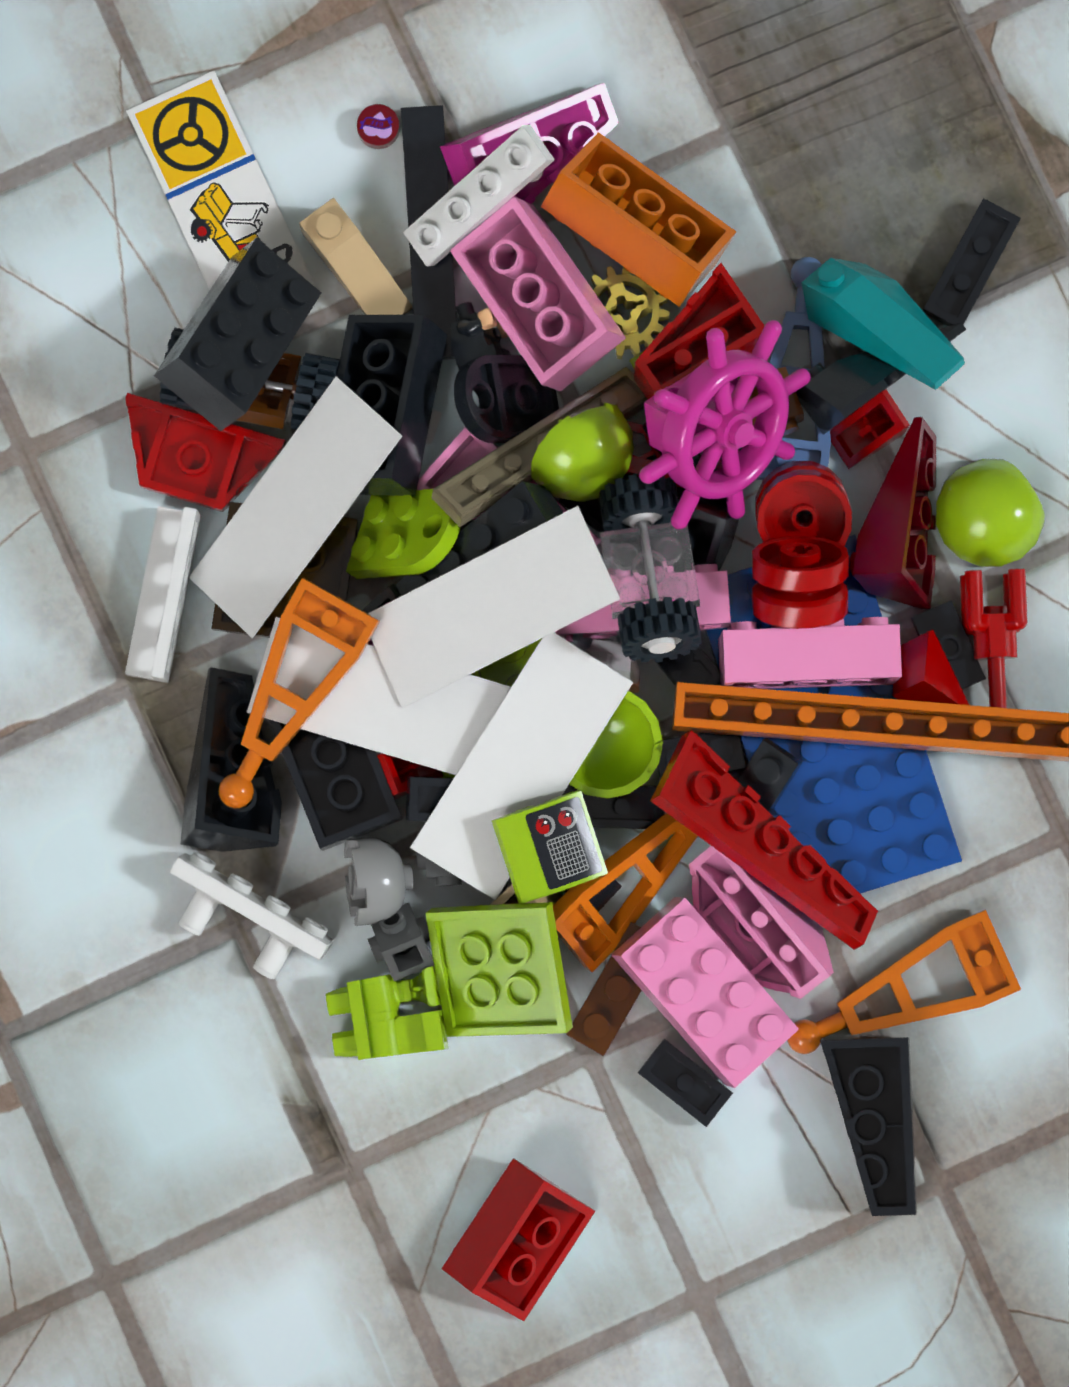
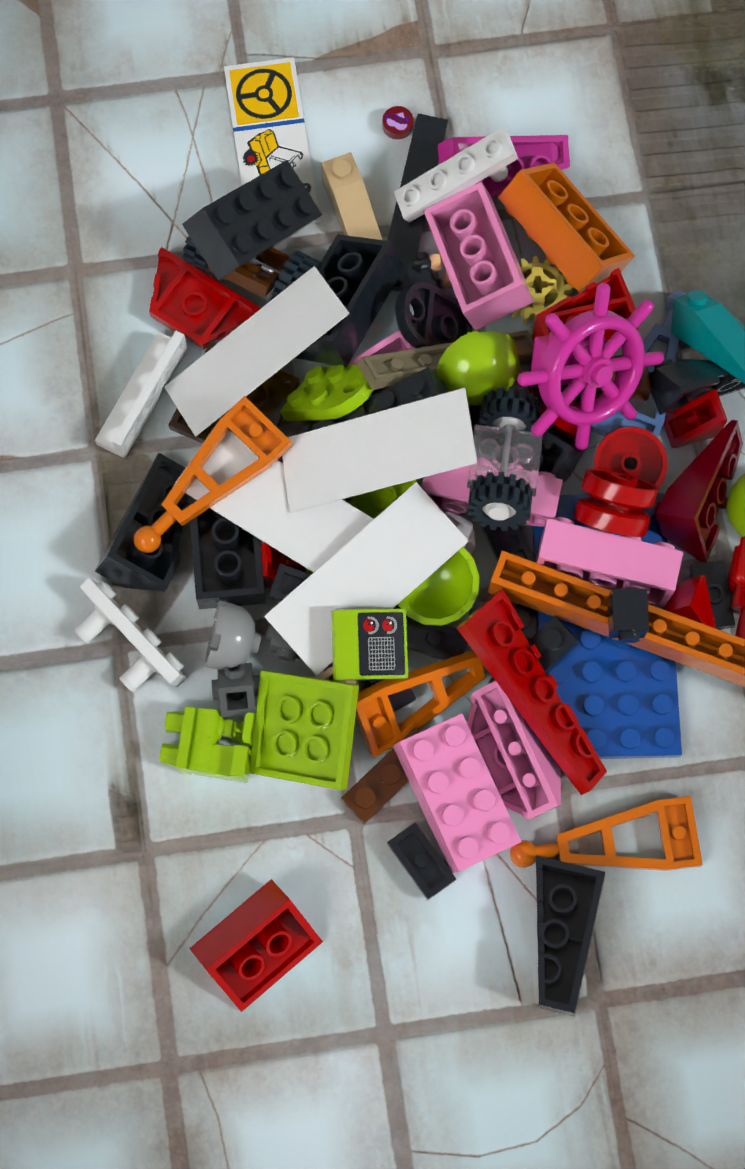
camera: 15 degrees right, 10 degrees down
none -> black brick [607,589,649,643]

